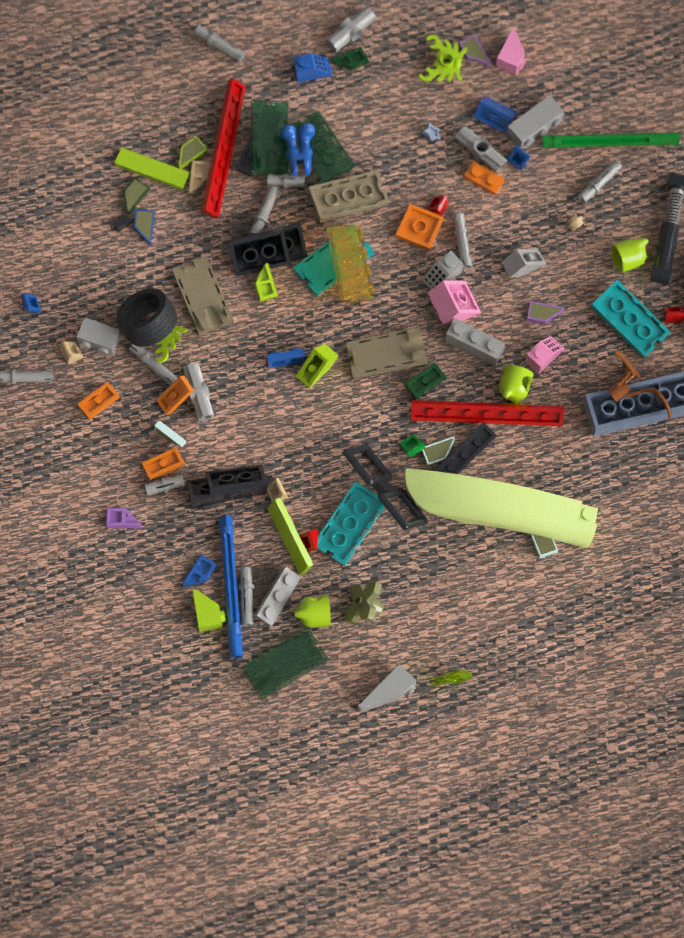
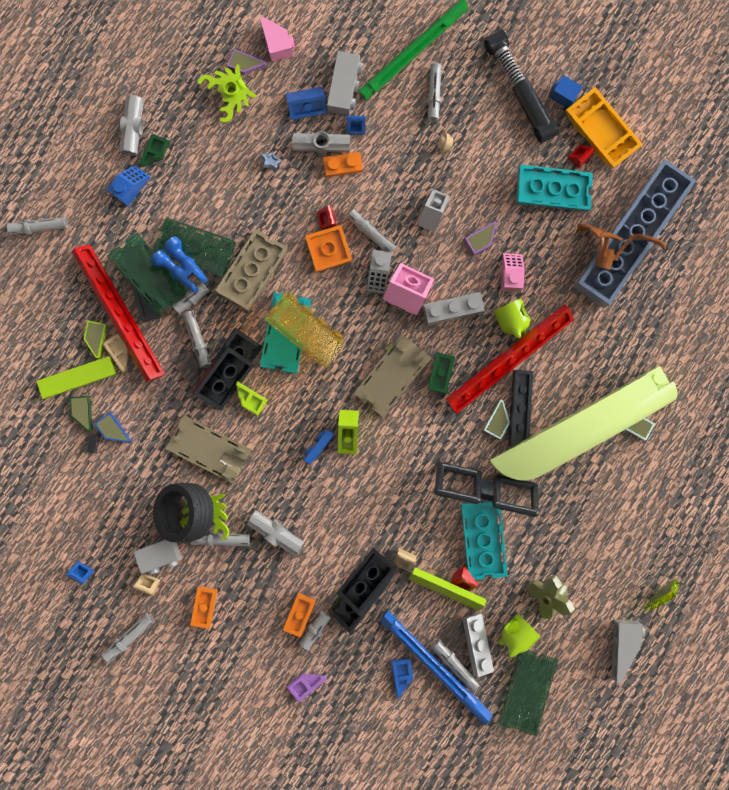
camera: 40 degrees left, 15 degrees up
light aqua tile [155,421,186,447] -> none
orange plate [156,376,194,415] -> none
lime slope [193,589,225,632] -> none
green tile [398,434,425,458] -> none
lime piece [611,238,648,273] -> none

